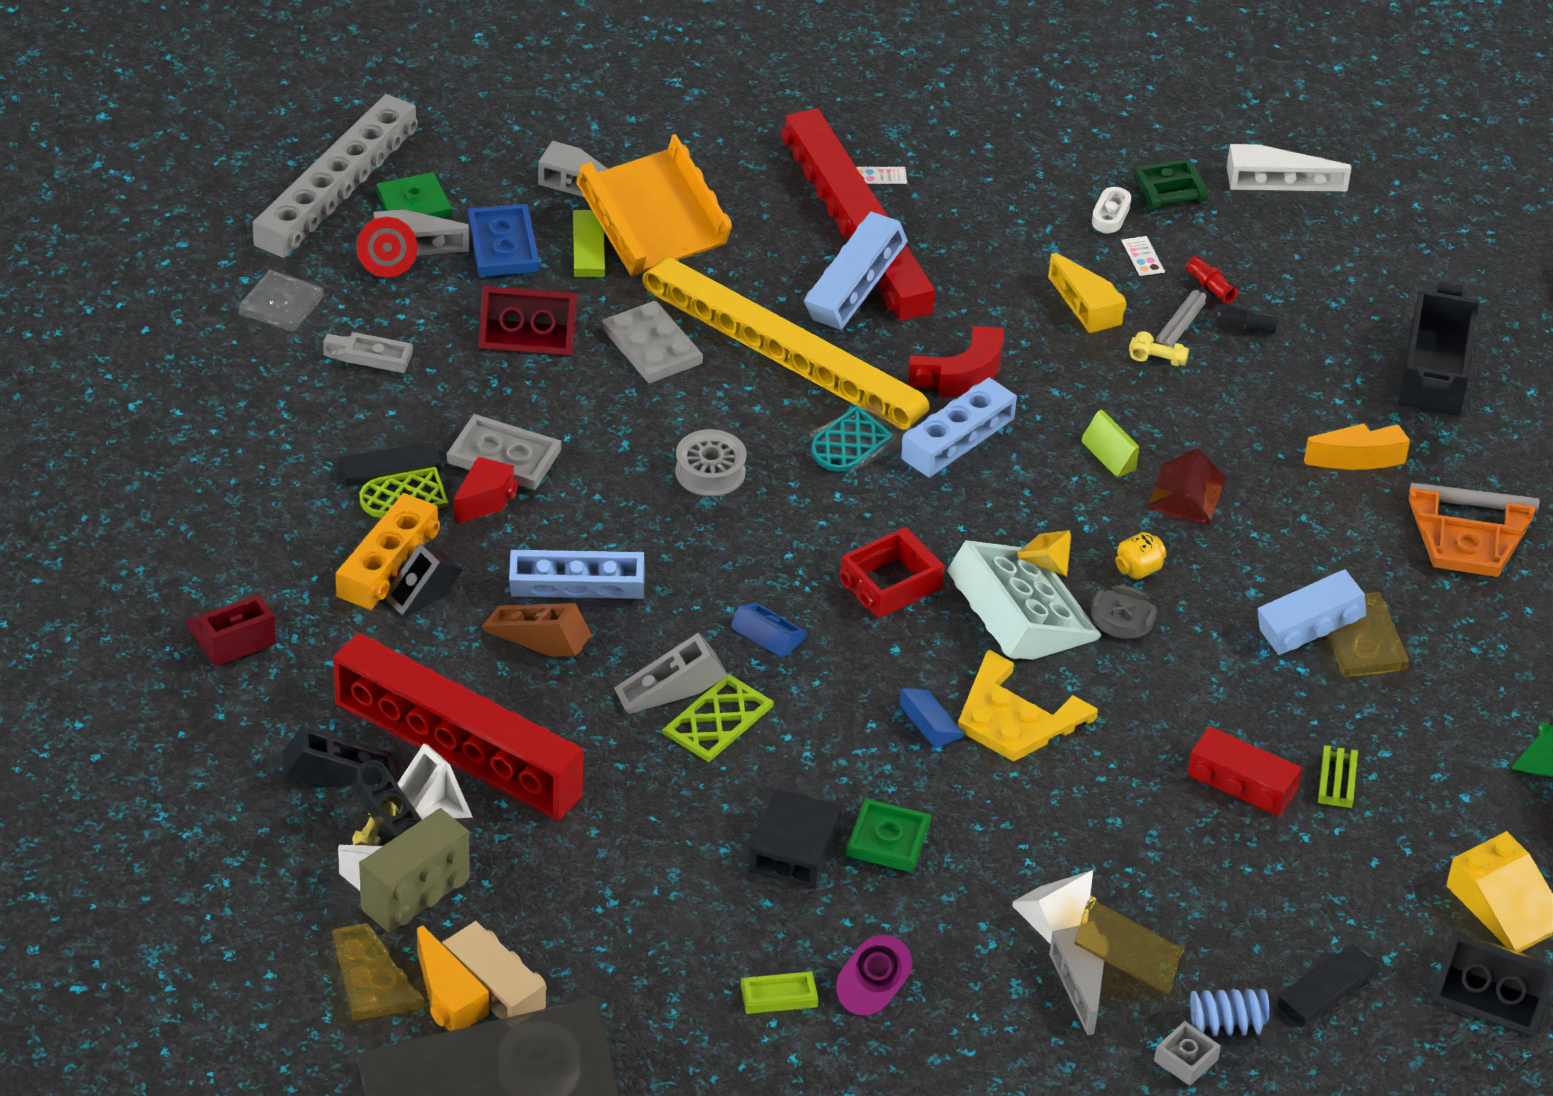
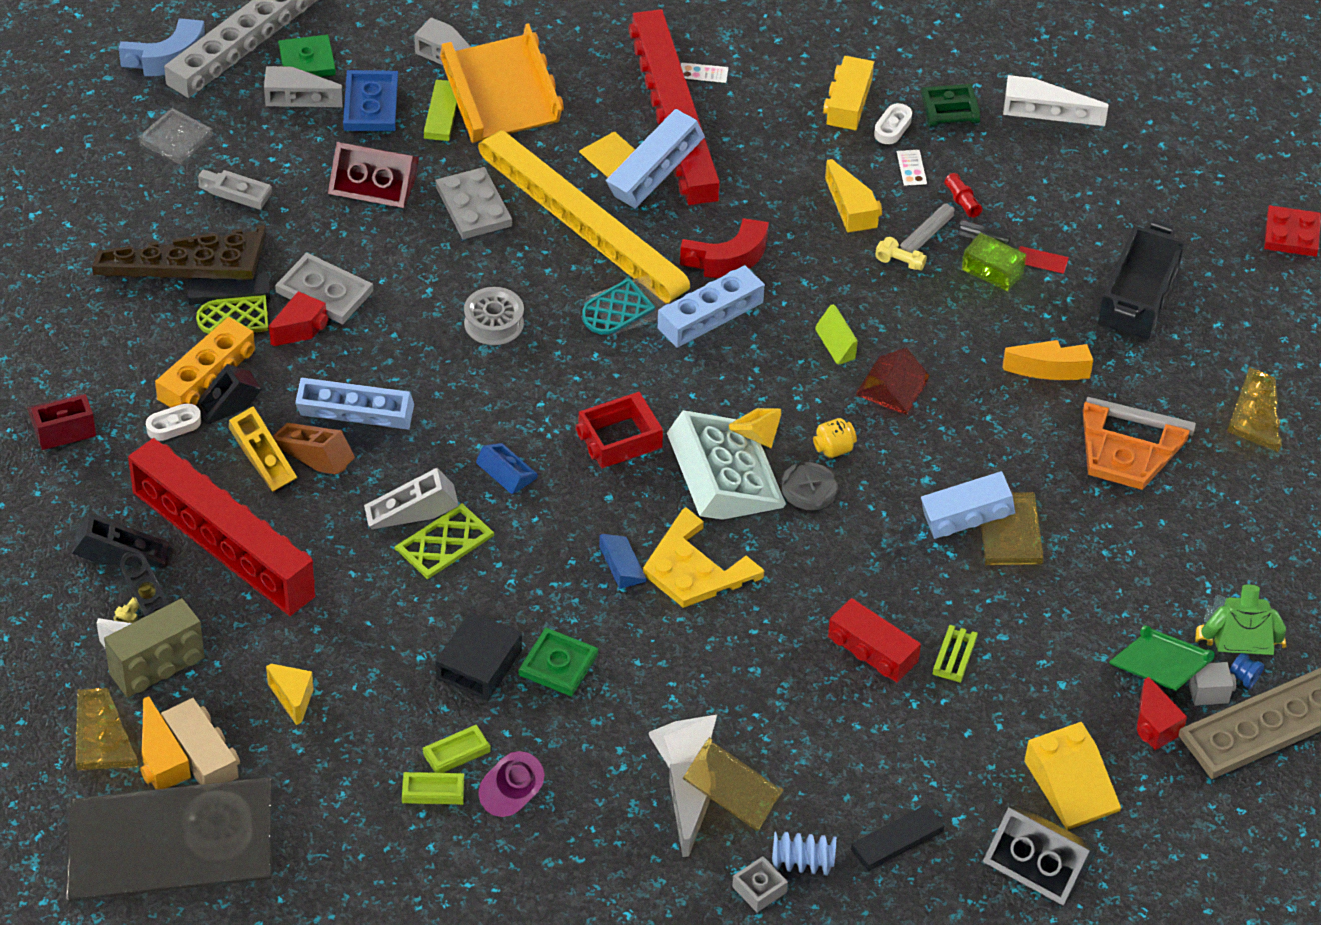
camera: 10 degrees right, 5 degrees up
red tile [356,216,418,278] -> none
white slope [392,744,472,820] -> none
none -> dark brown wing [92,225,267,280]
none -> medium blue arch [119,19,205,76]
none -> white plate [146,404,201,441]
none -> yellow slope [229,406,297,492]
none -> yellow slope [266,664,314,725]
none -> lime tile [423,725,490,773]
none -> yellow sticker [579,132,635,178]
none -> yellow brick [823,56,874,130]
none -> clear neon green brick [962,232,1026,291]
none -> red sticker [1015,246,1069,274]

